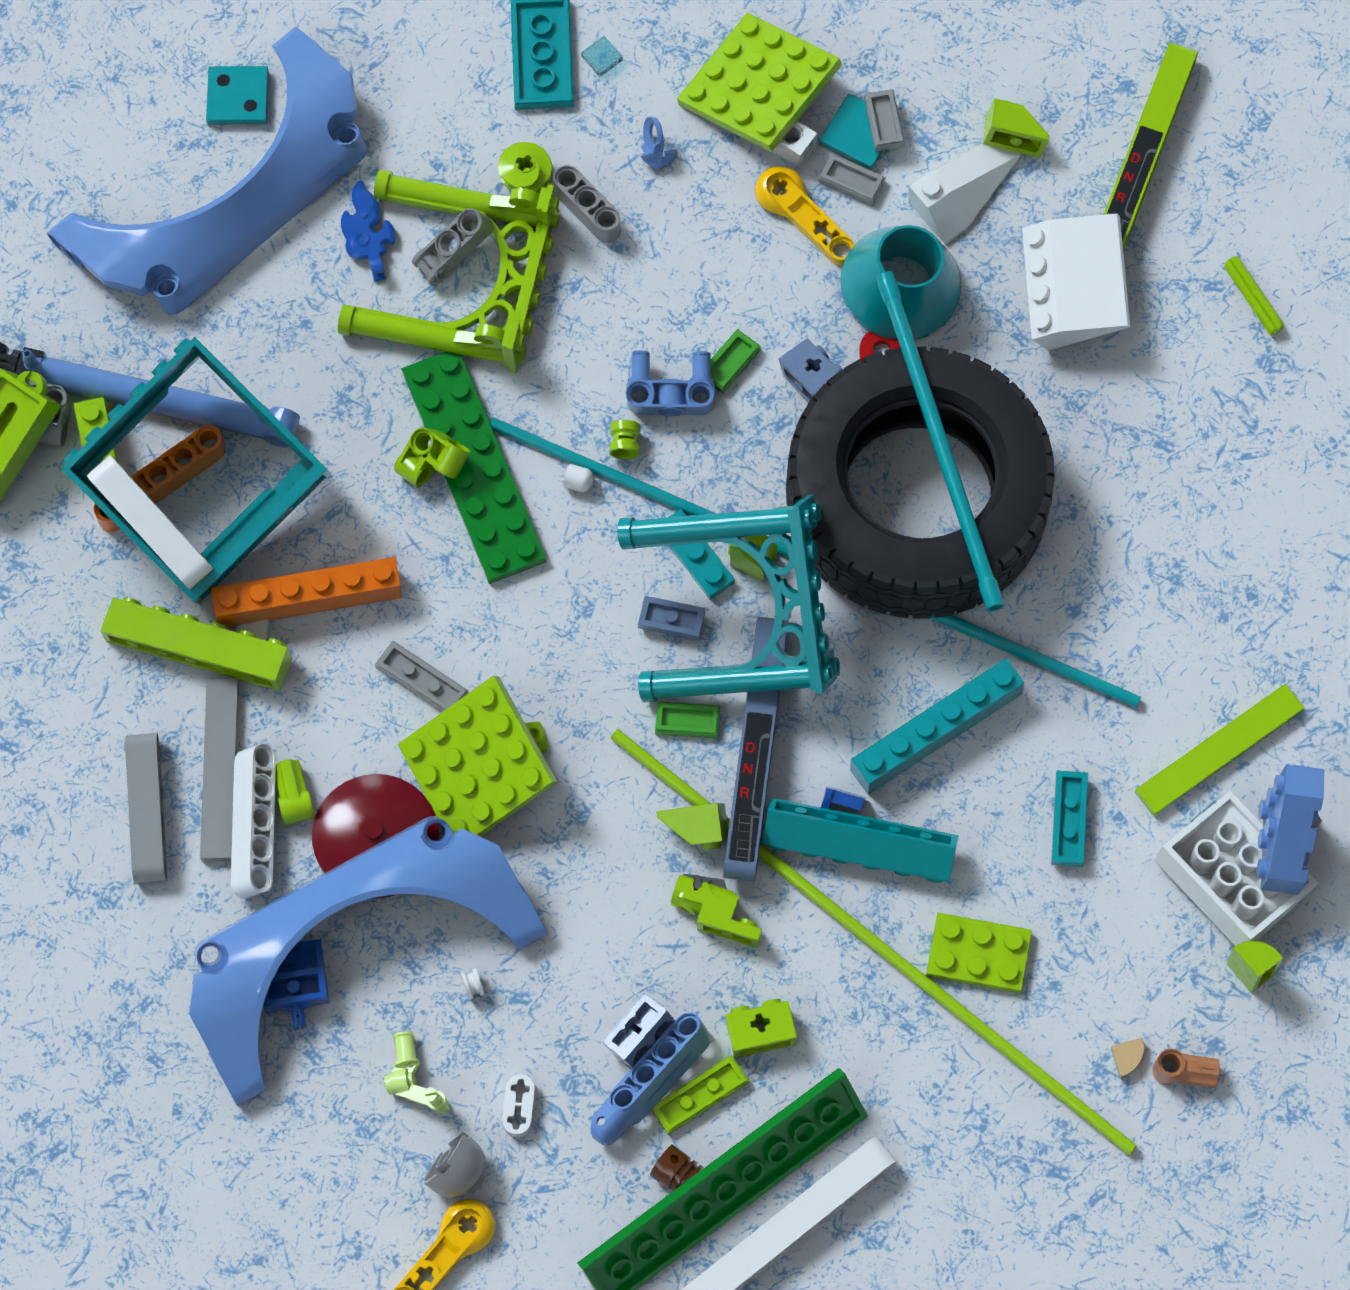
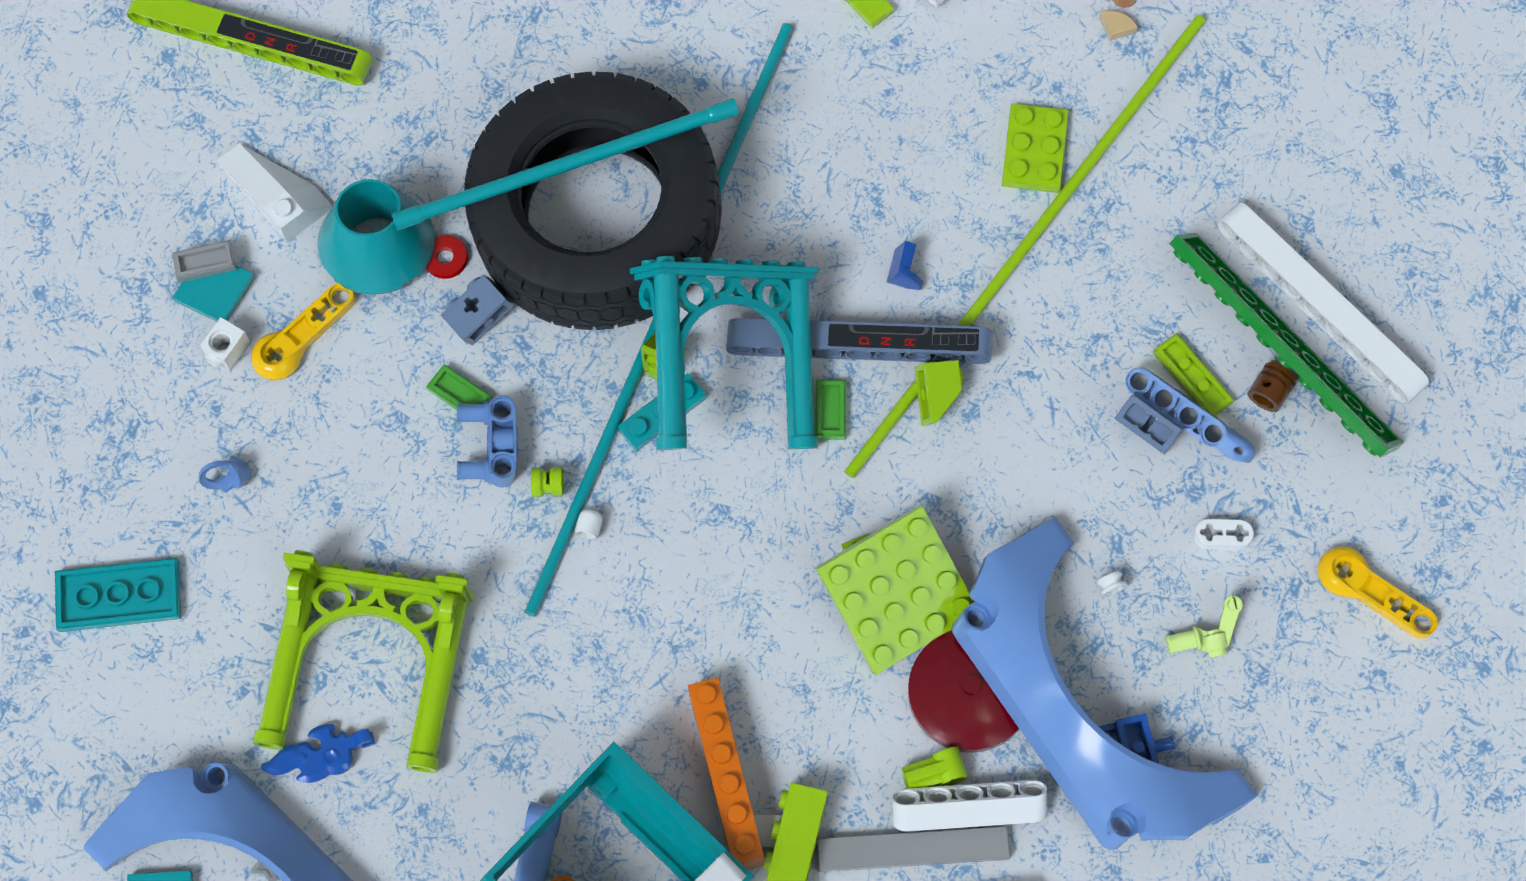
camera: 95 degrees left, 0 degrees up
light grey tile [375,641,469,712] -> none
lime piece [394,428,471,489] -> none
green plate [401,352,546,584] -> none
light grey piece [412,208,493,286] -> none
light grey cylinder [424,1131,485,1198] -> none
lime piece [498,142,553,195] -> none
light grey beam [553,165,621,243] -> none
clear light blue tile [581,36,623,77] -> none
sand blue plate [638,596,706,641] -> none
lime plate [671,874,762,949] -> none
lime plate [676,13,842,152] -> none
lime brick [725,999,797,1059] -> none
teal brick [762,798,959,883] -> none
light grey tile [818,153,886,206] -> none
teal brick [850,658,1024,795] -> none
lime slope [983,98,1050,158] -> none
white slope [1022,214,1130,351] -> none
teal plate [1051,770,1088,867] -> none

